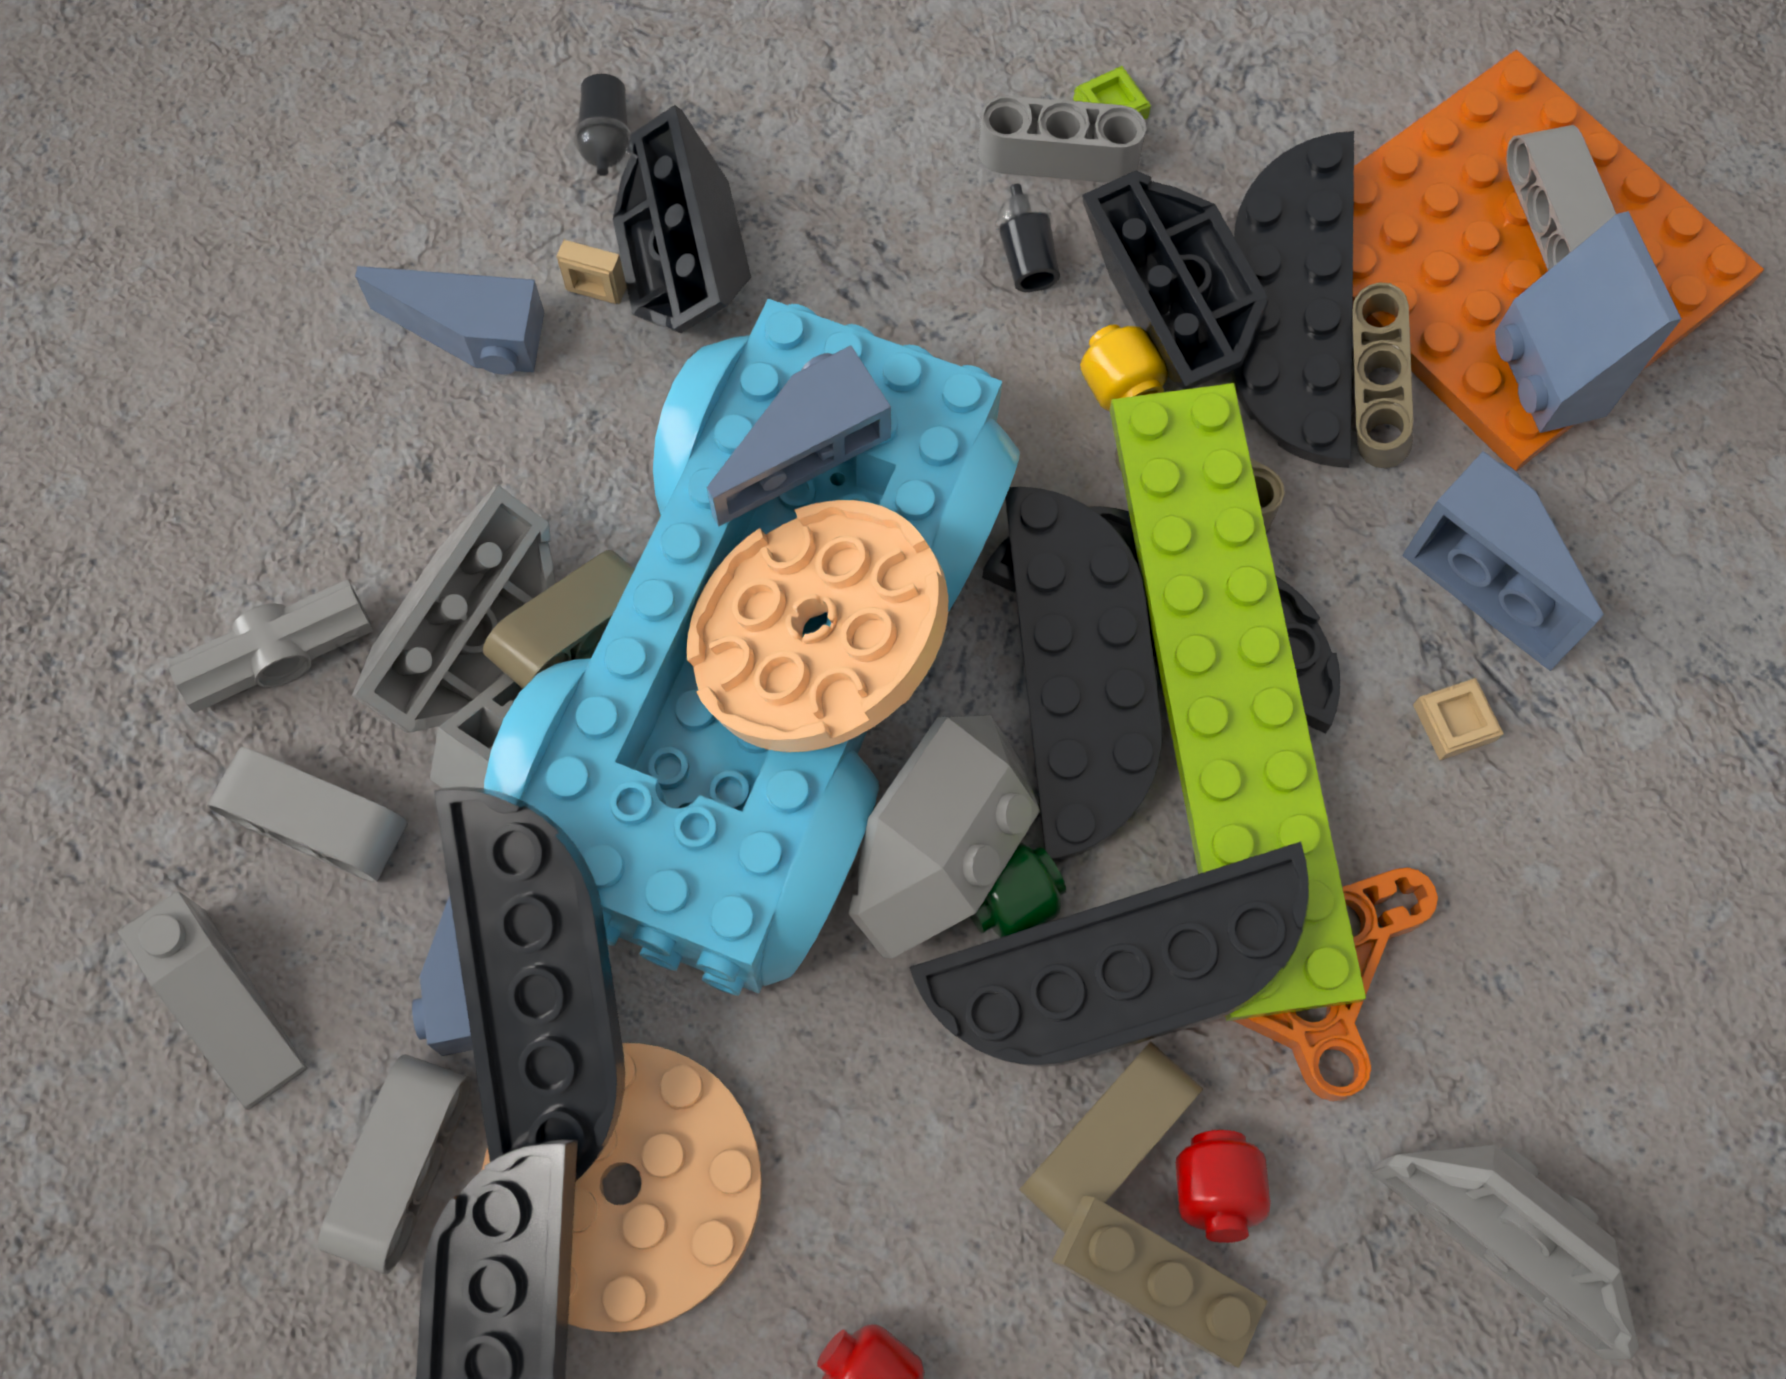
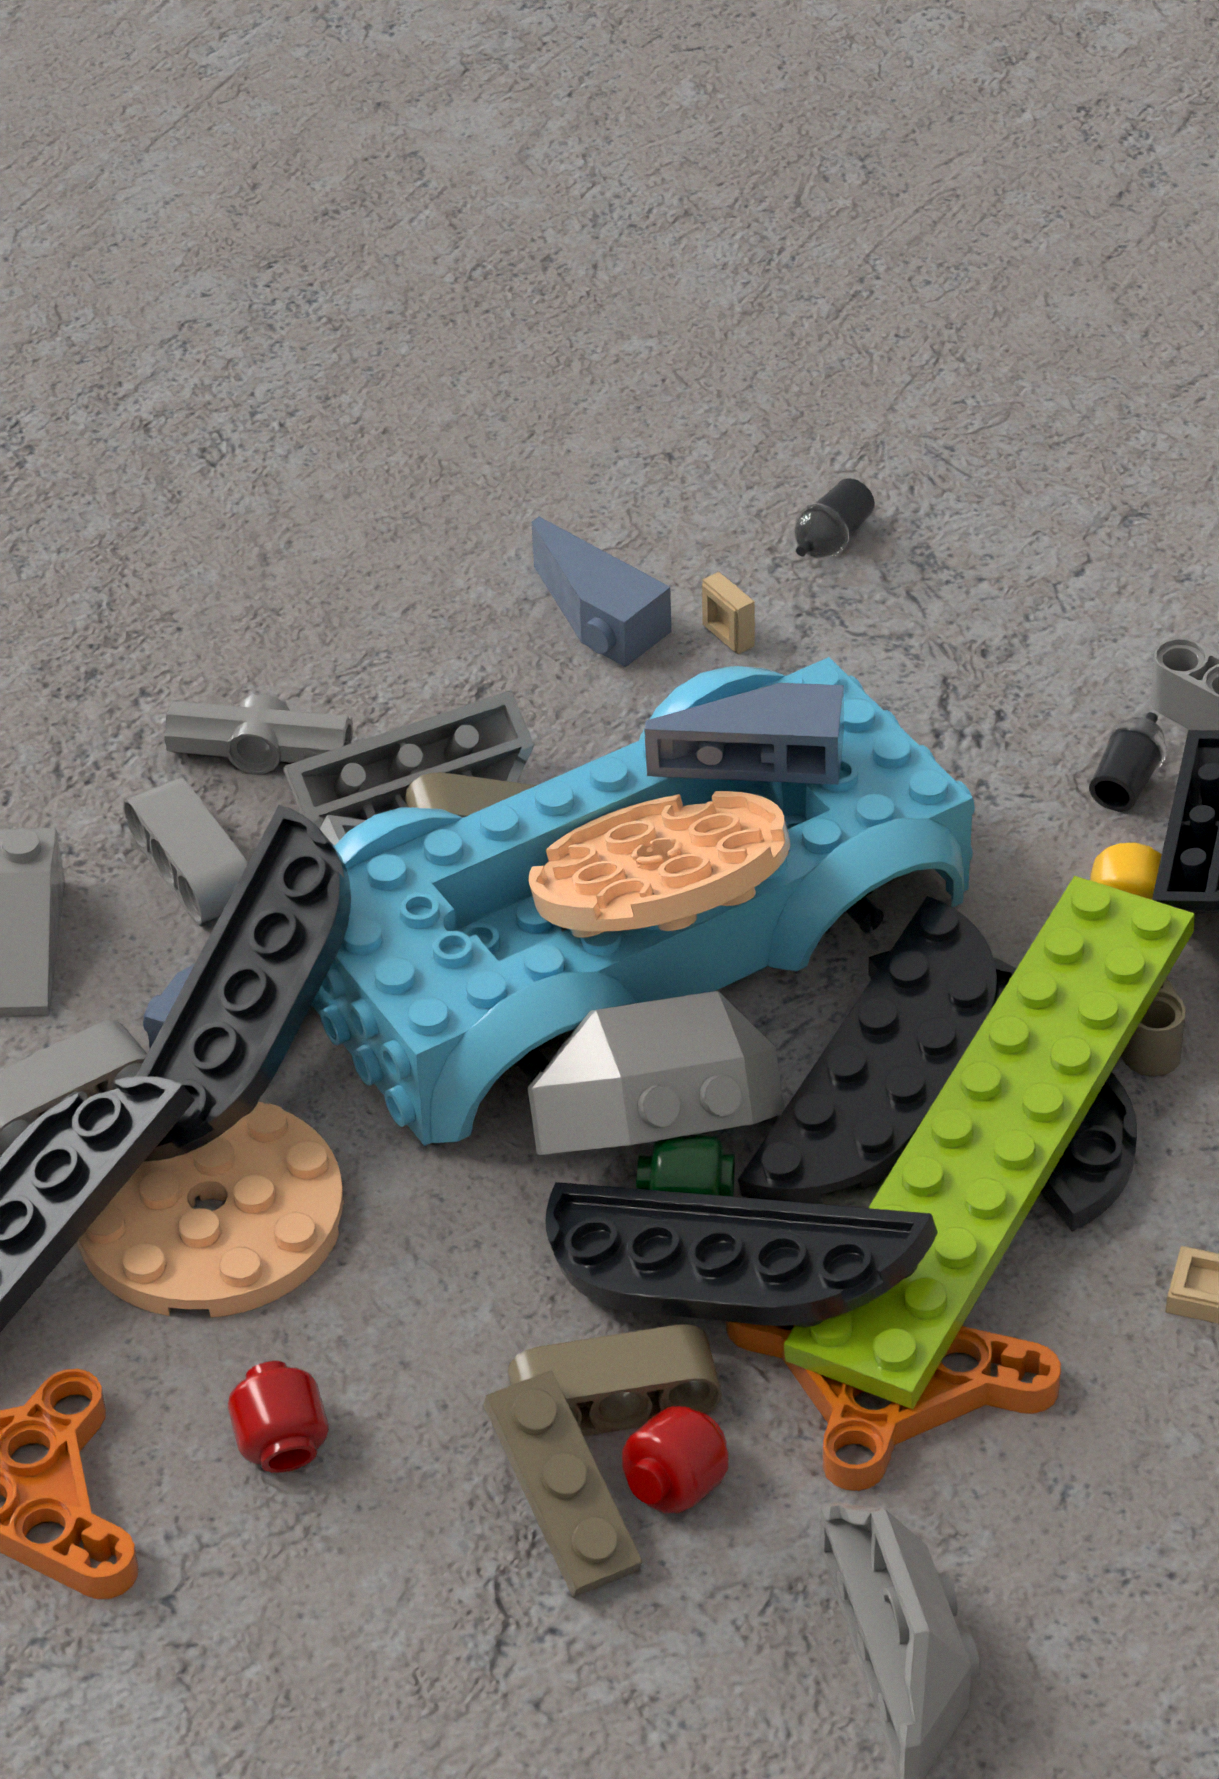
camera: 40 degrees right, 25 degrees down
black wedge [612,105,751,334] -> none

